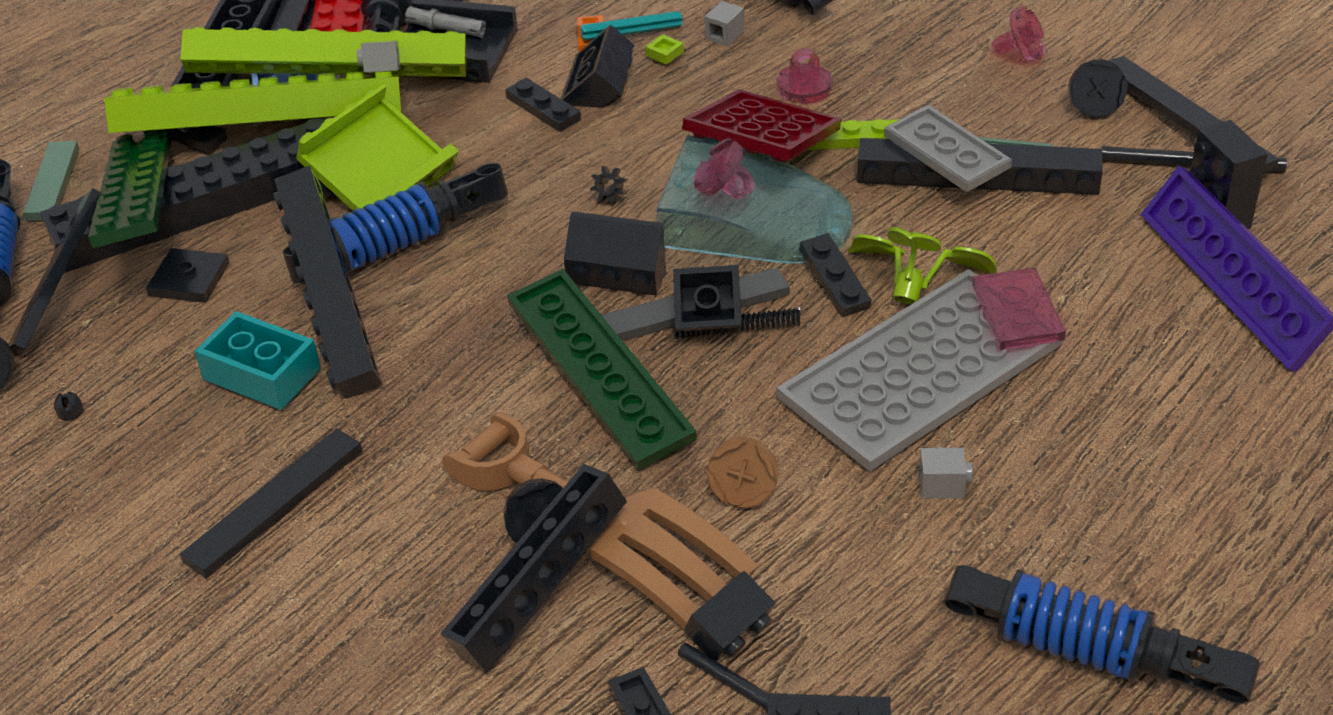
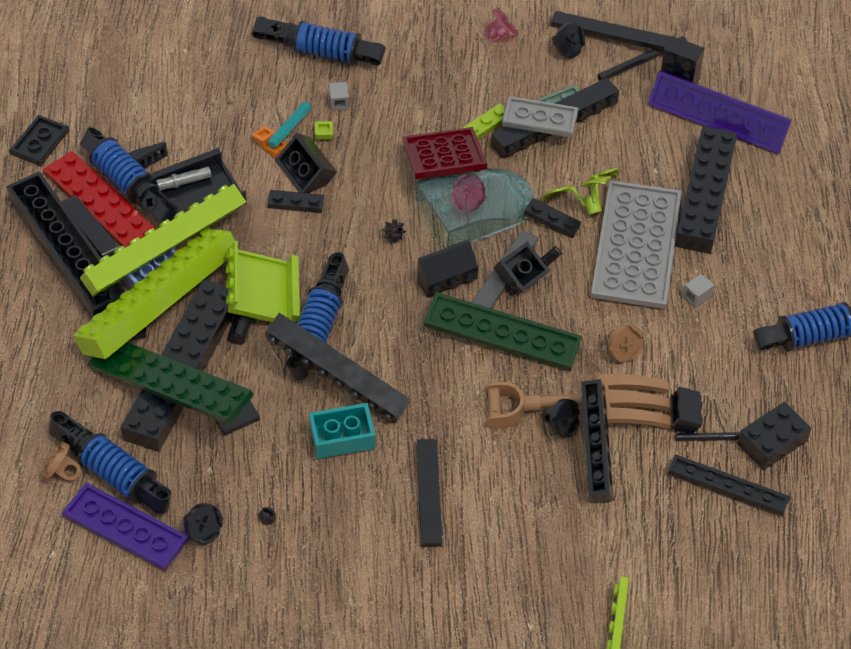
camera: 45 degrees left, 10 degrees up
black tile [8,188,102,357] -> none
sand green tile [23,141,80,221] -> none
light grey brick [357,40,400,73] -> none
clear pink tile [777,48,833,104] -> none
clear pink tile [972,268,1066,350] -> none
none -> black brick [675,126,737,254]

